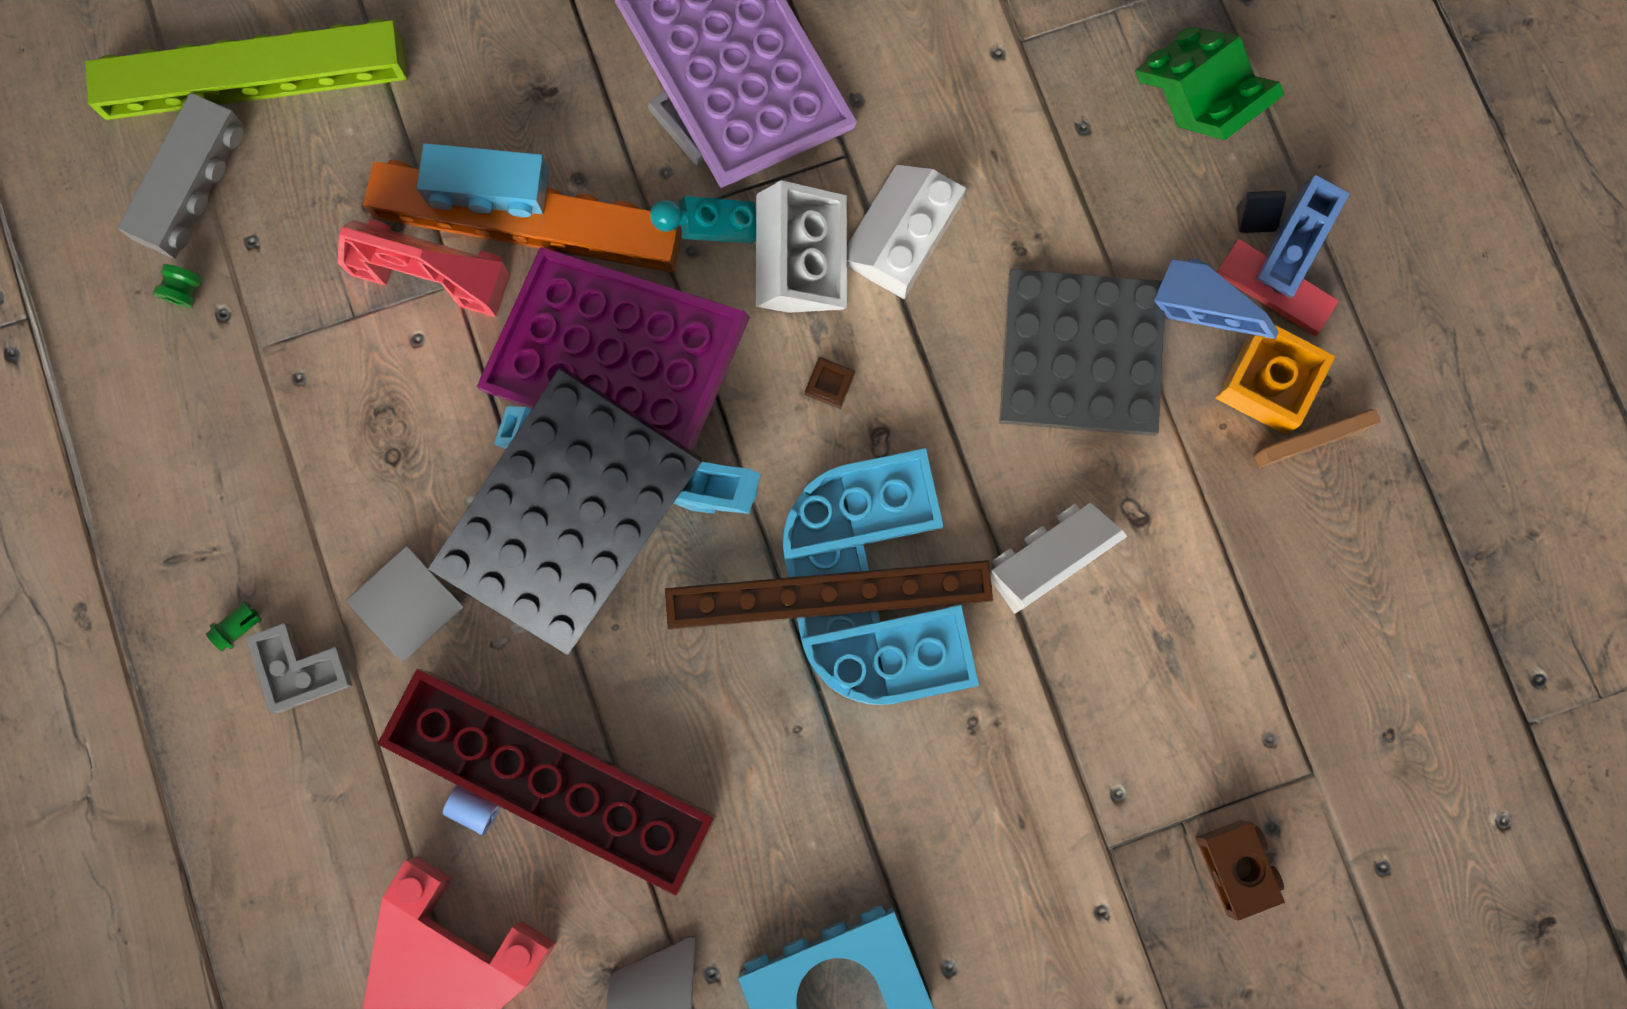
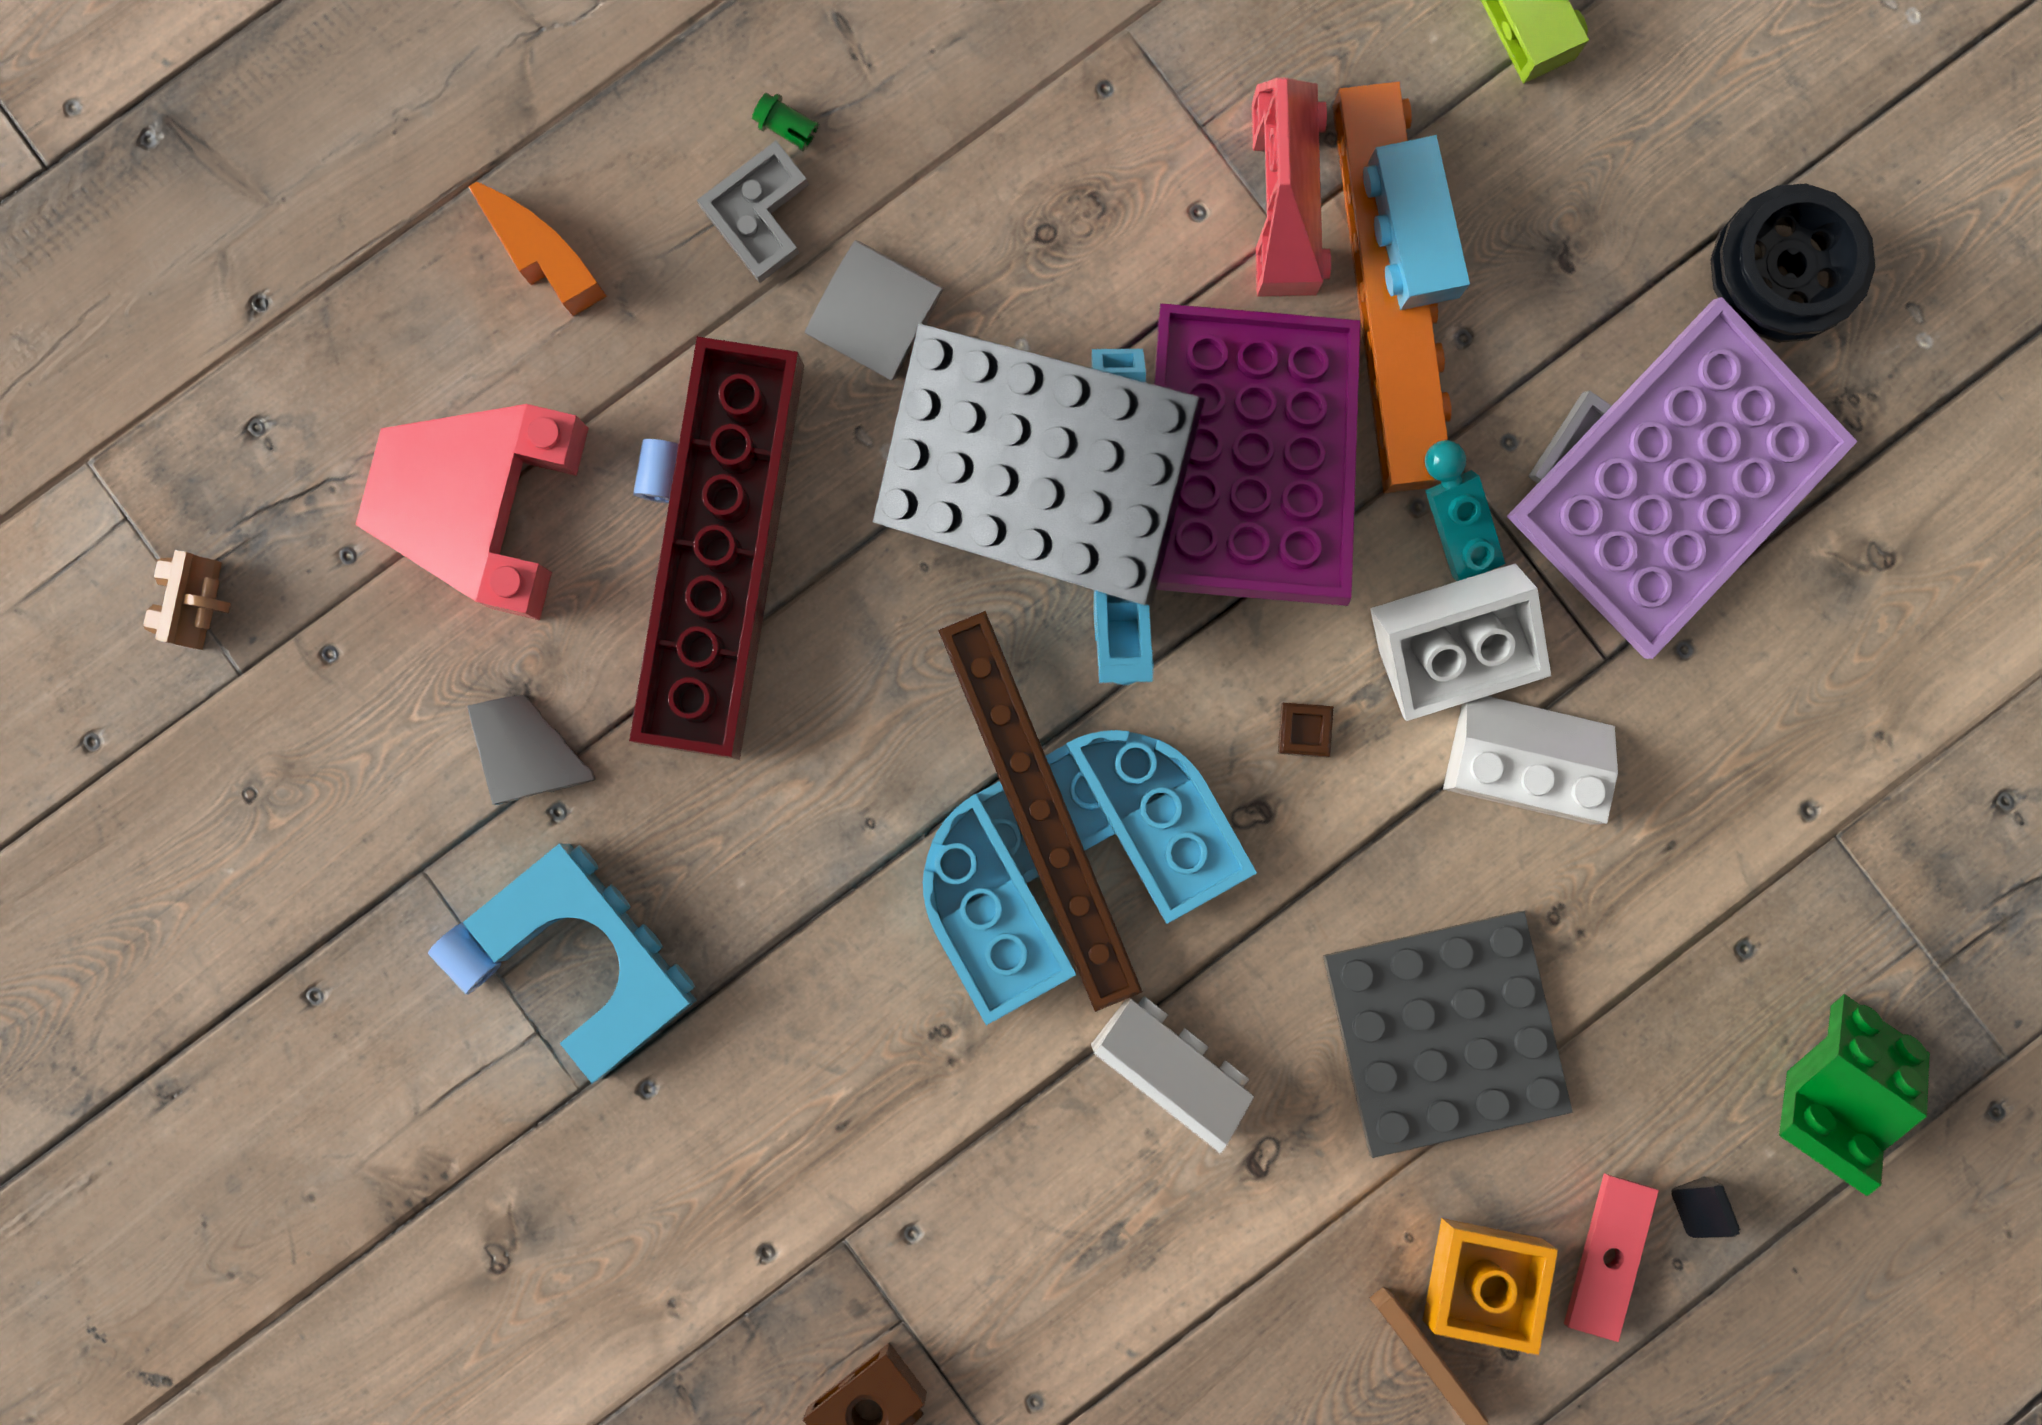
camera: 75 degrees right, 5 degrees up
medium blue slope [1154,259,1278,339] -> none
medium blue slope [1256,175,1350,298] -> none
none -> orange slope [468,182,607,316]

